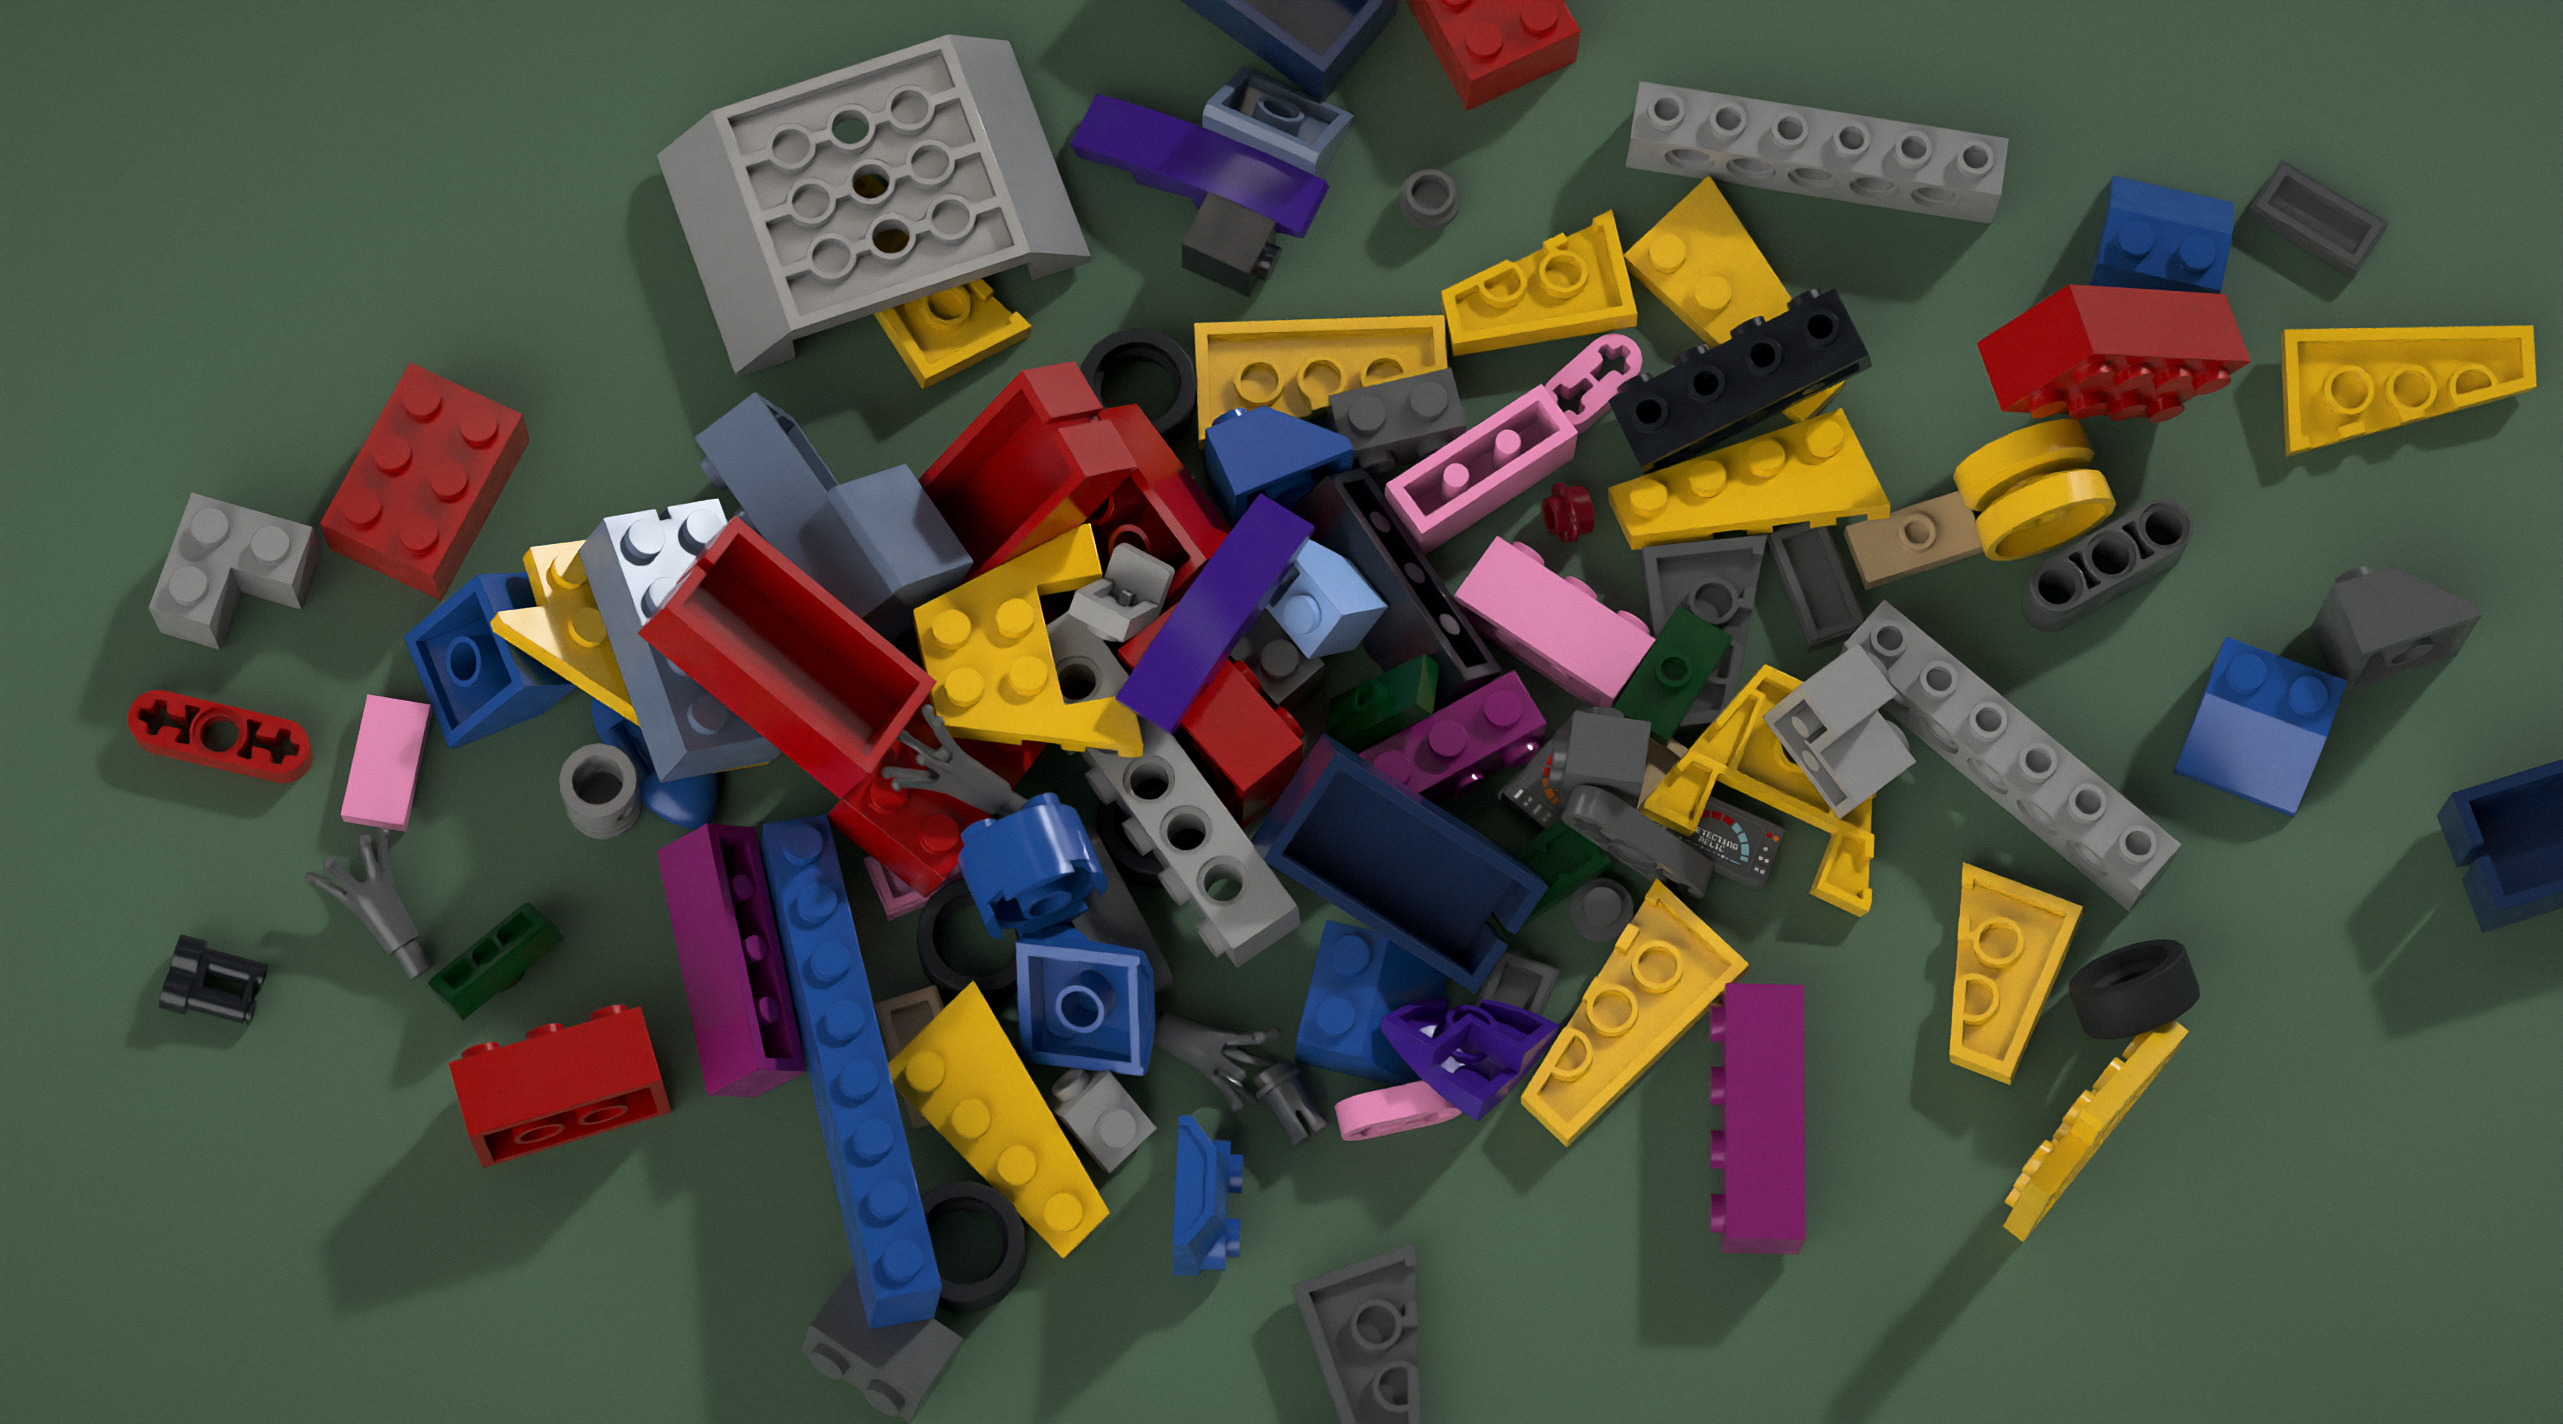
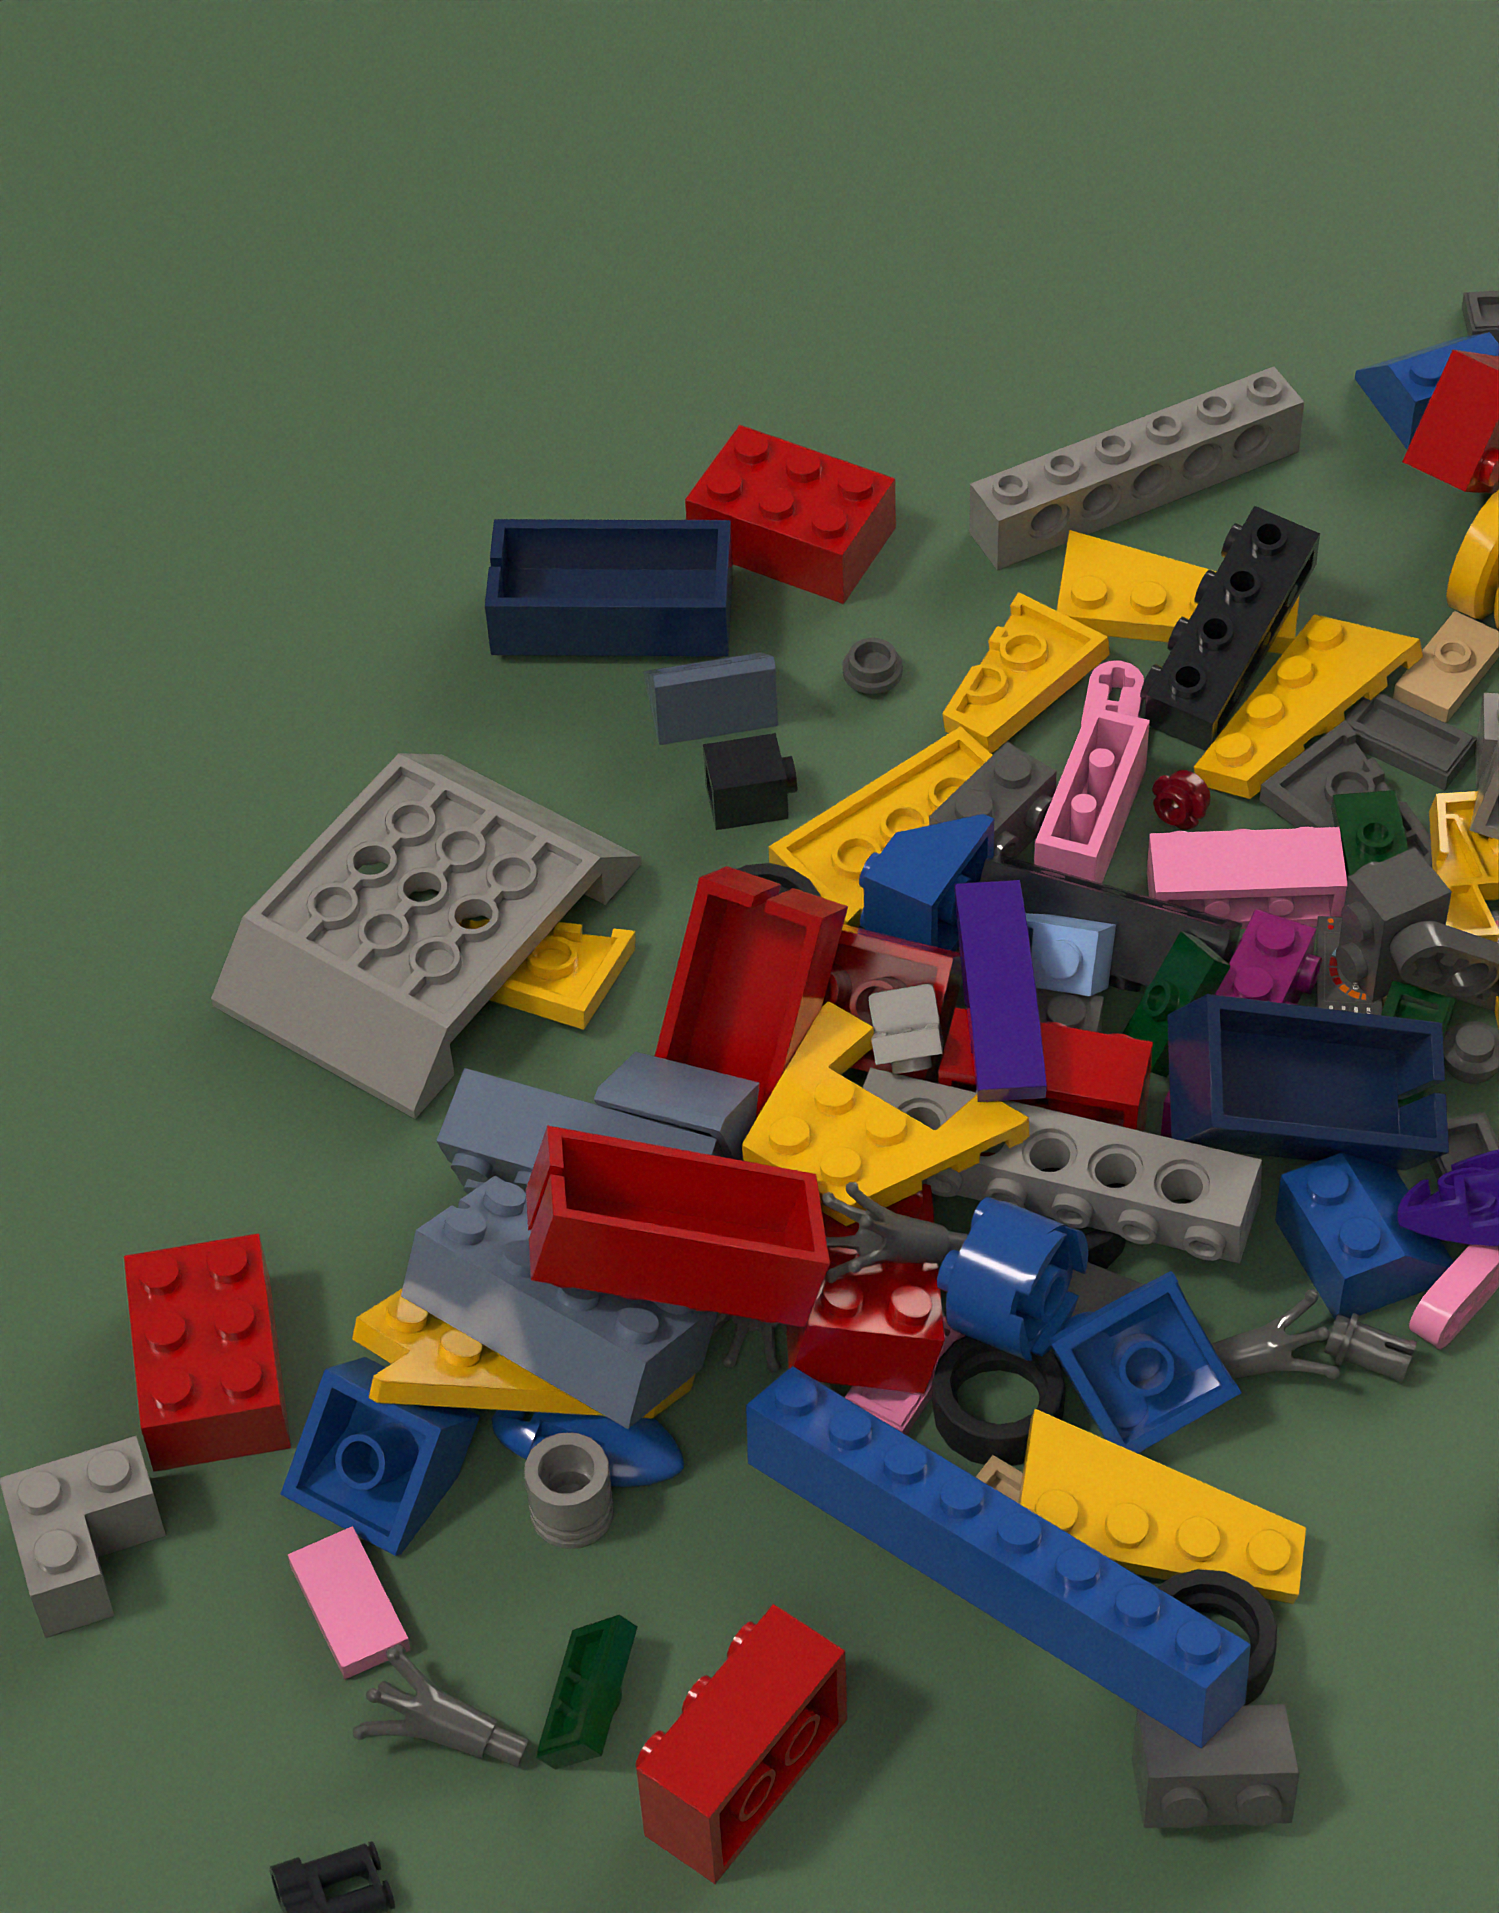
camera: 30 degrees left, 20 degrees down
red beam [128,690,313,783] -> none
magenta brick [657,823,807,1097] -> none
light grey bracket [1046,1068,1157,1173] -> none
dark purple slope [1070,93,1330,239] -> none
blue slope [1172,1115,1243,1276] -> none

